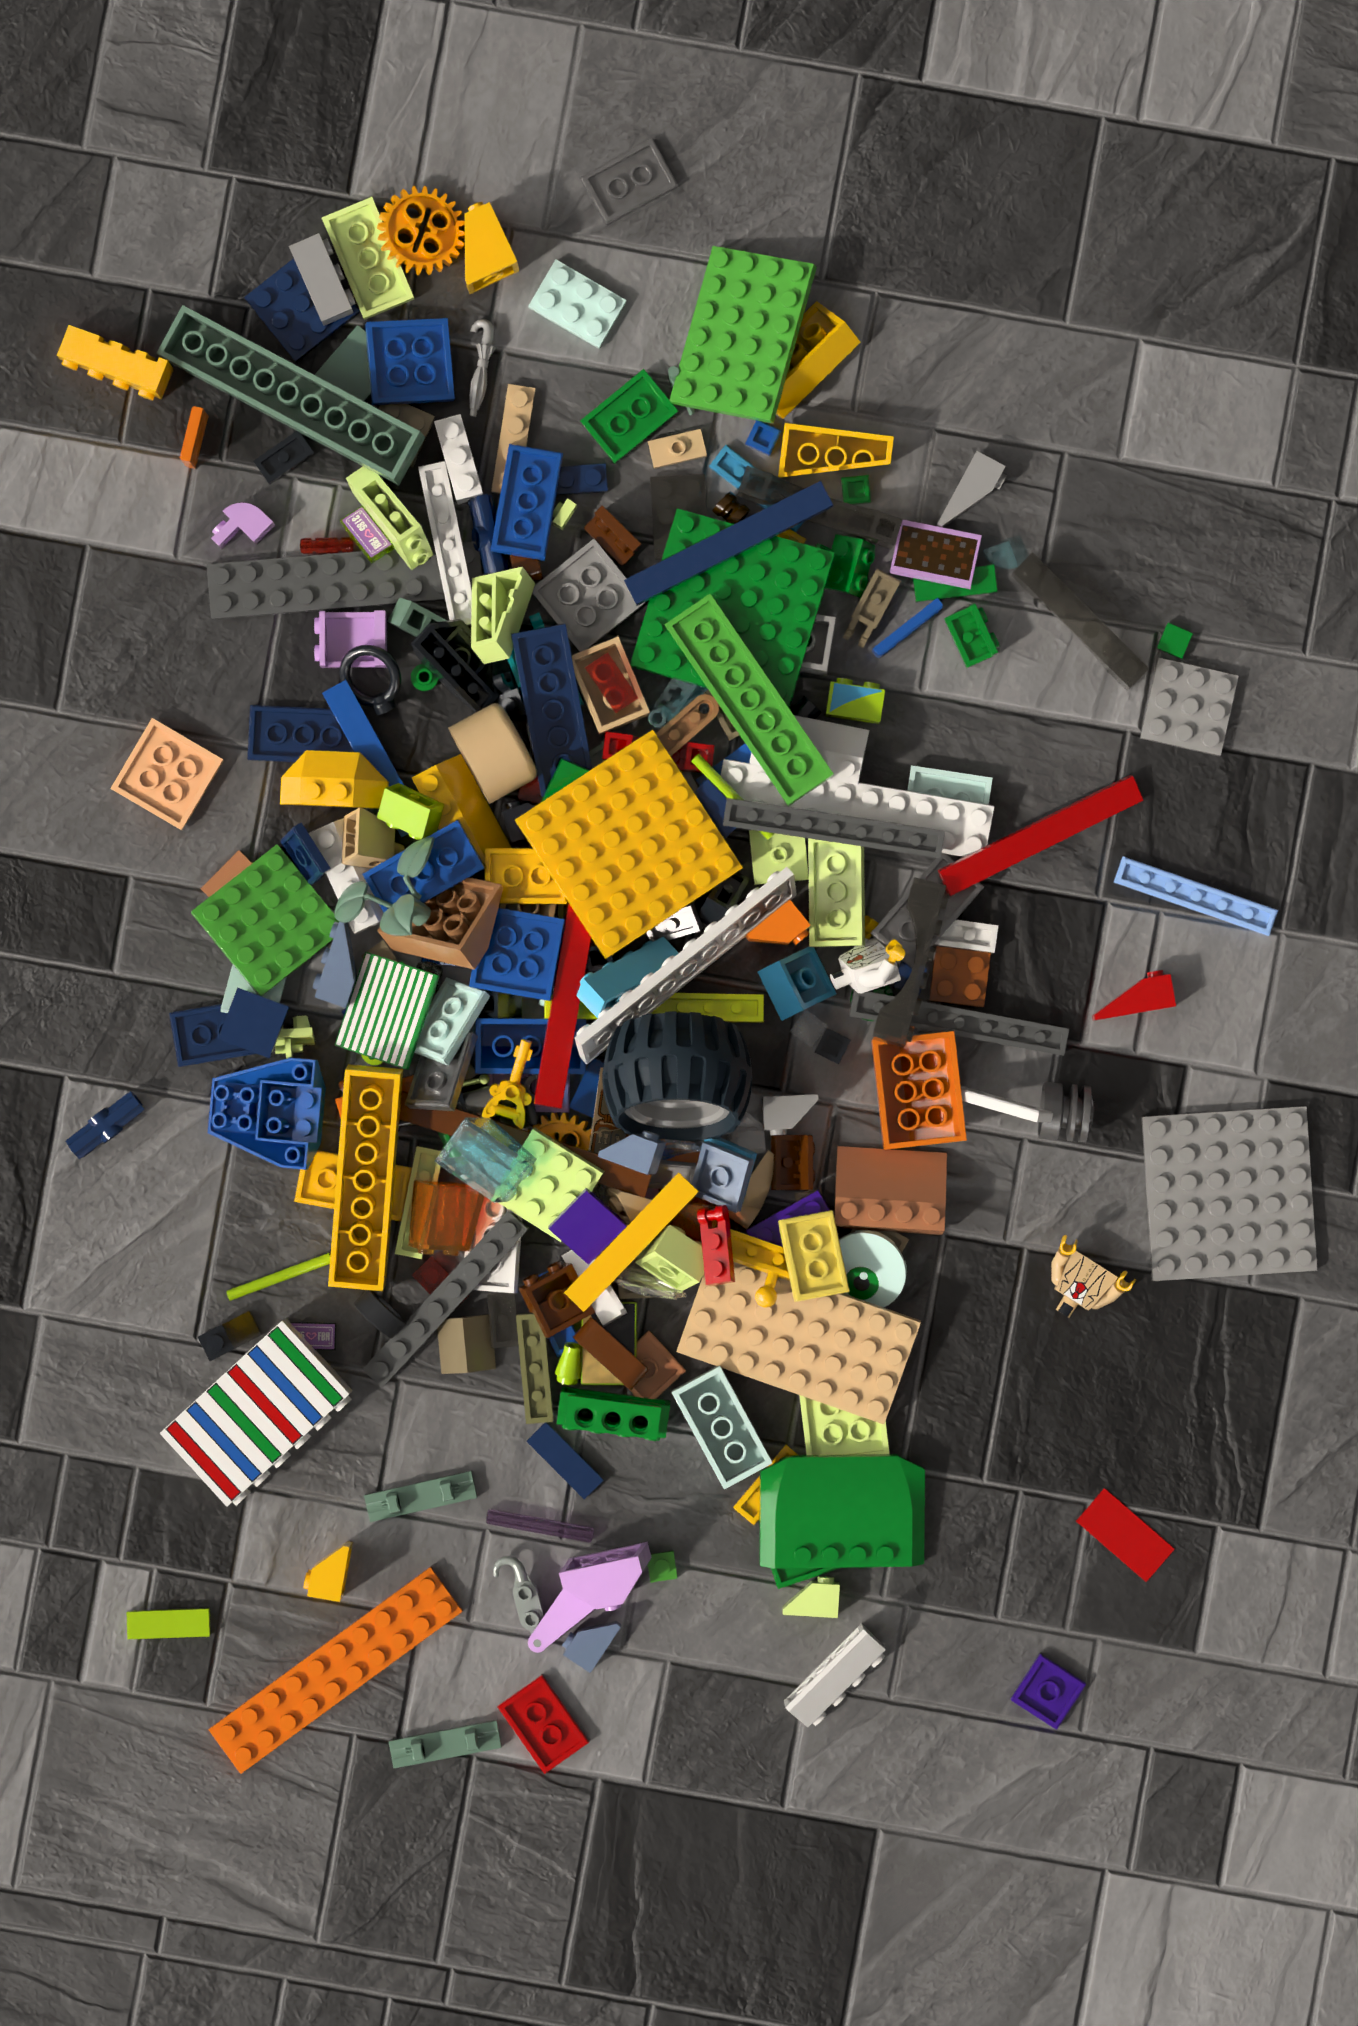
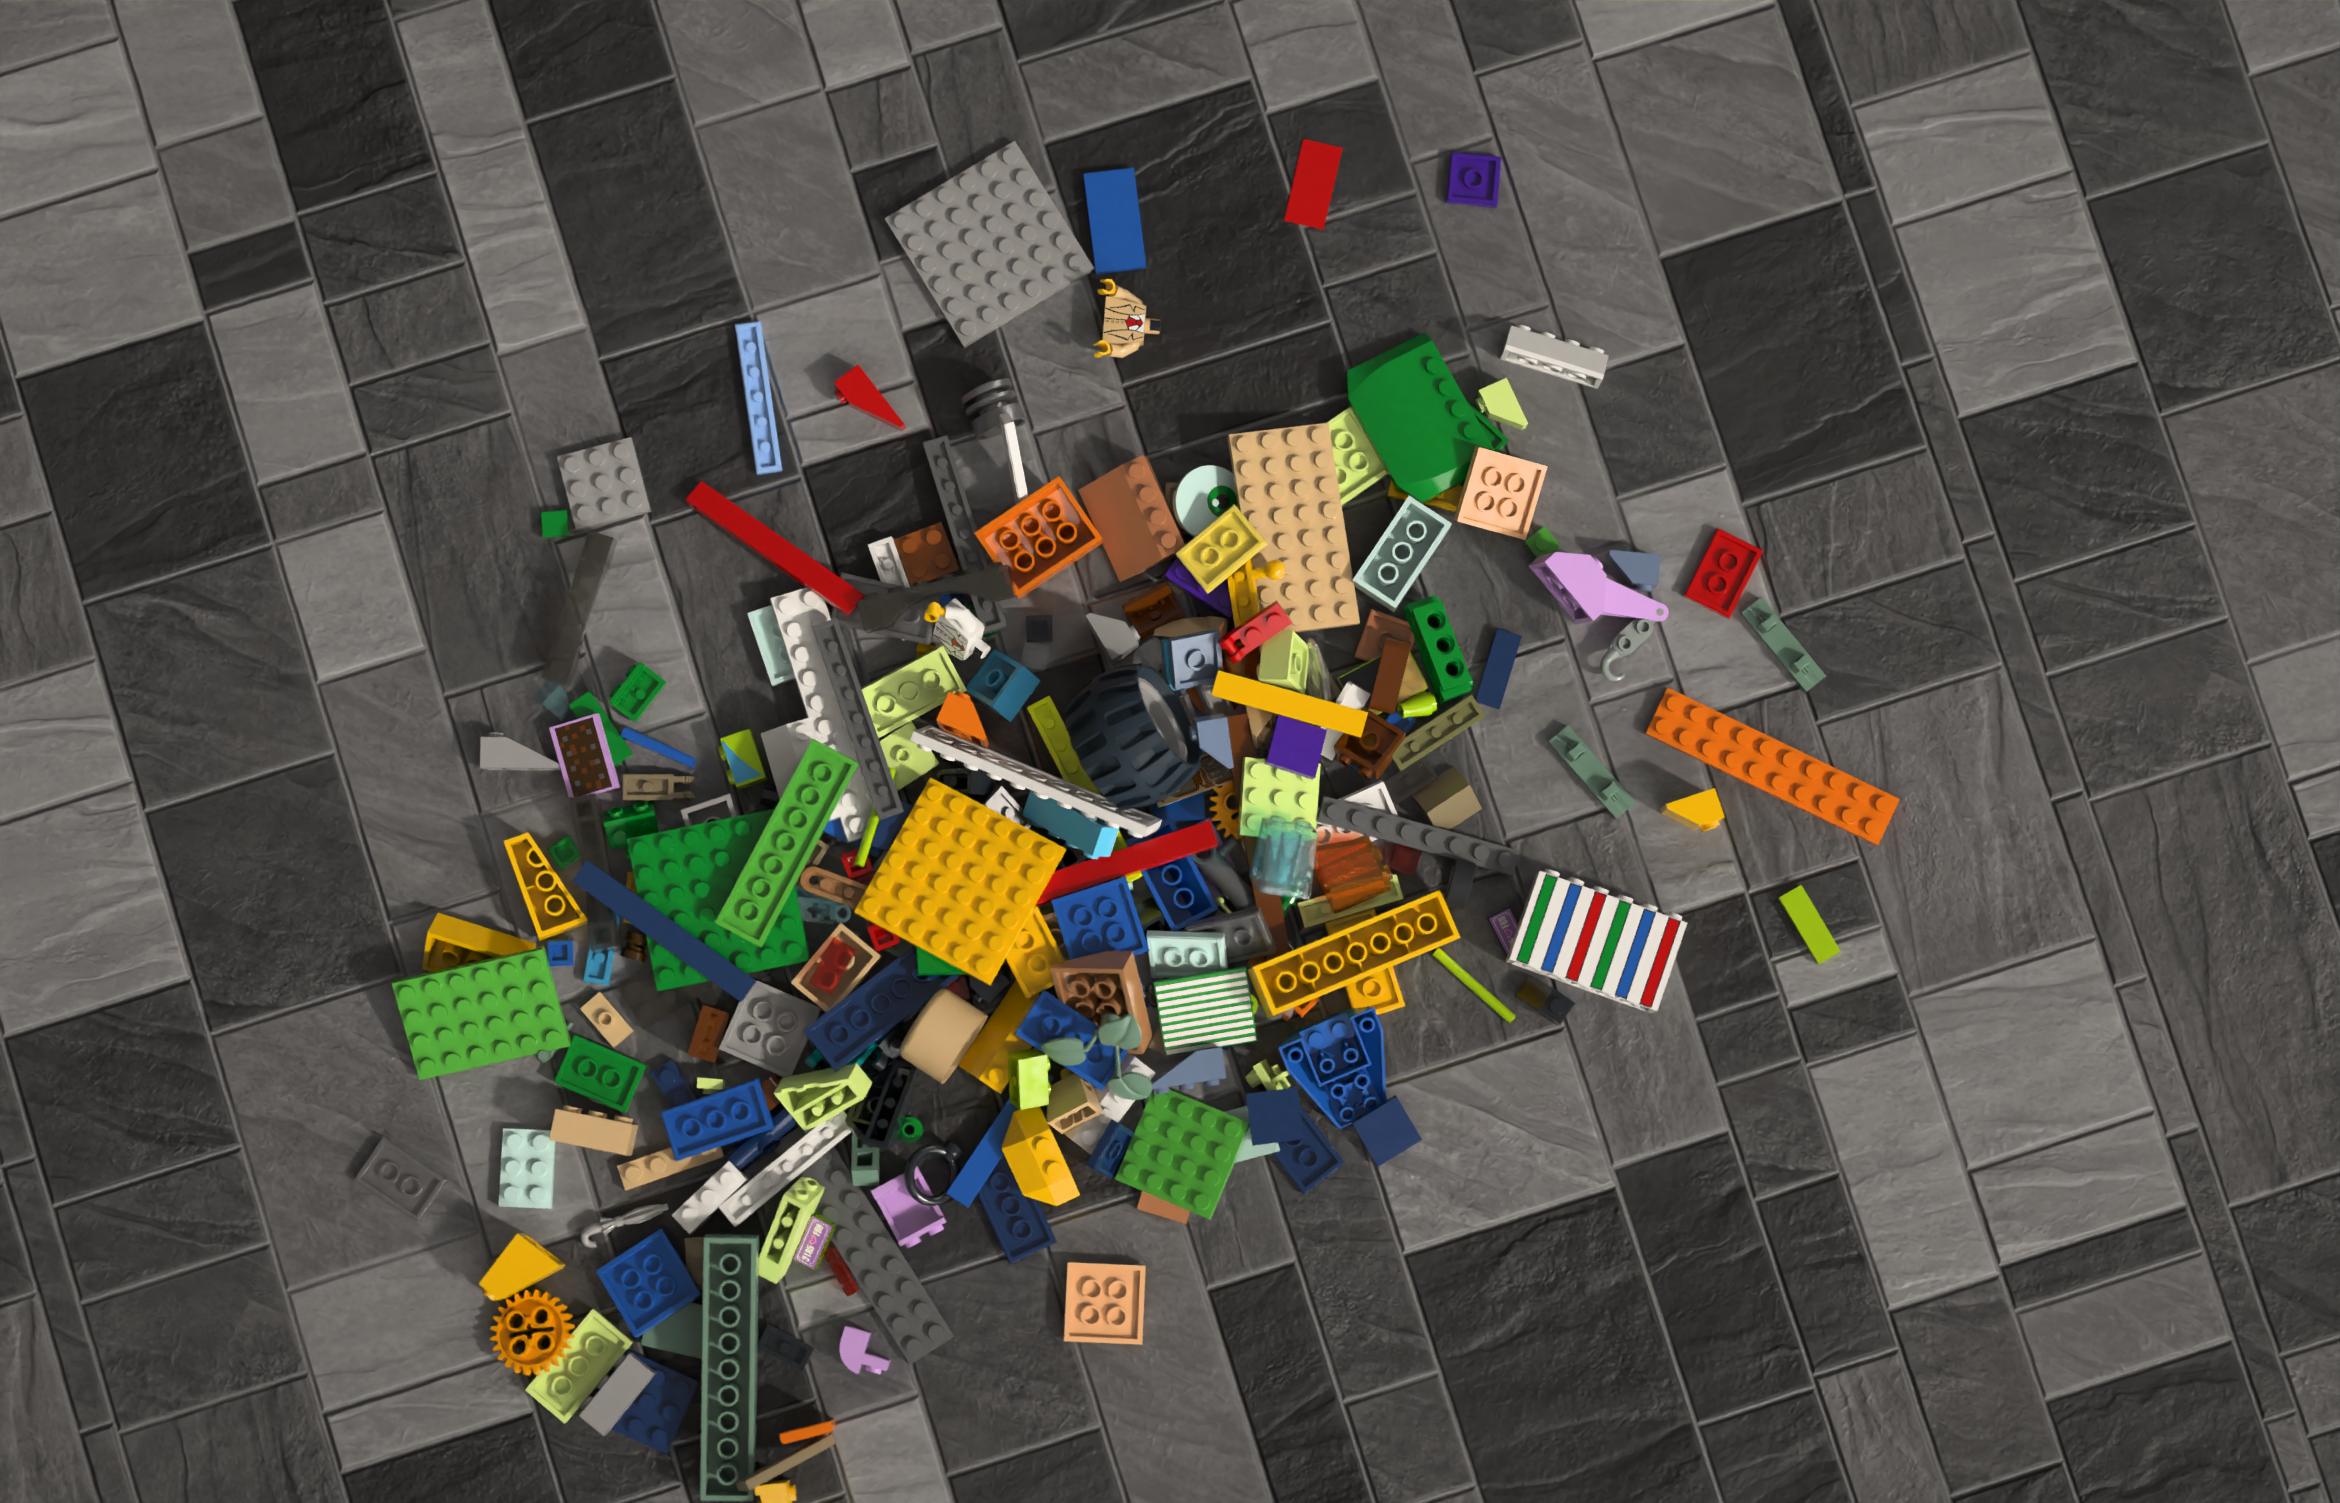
camera: 120 degrees left, 5 degrees down
dark blue piece [65,1091,146,1159] -> none
yellow piece [482,1039,533,1129] -> none
clear purple axle [486,1509,594,1543] -> none
none -> tan brick [549,1105,638,1156]
none -> dark tan tile [735,1434,836,1491]
none -> blue tile [1084,168,1146,274]
none -> dark blue tile [1351,1095,1422,1167]
none -> light nougat plate [1454,446,1548,540]

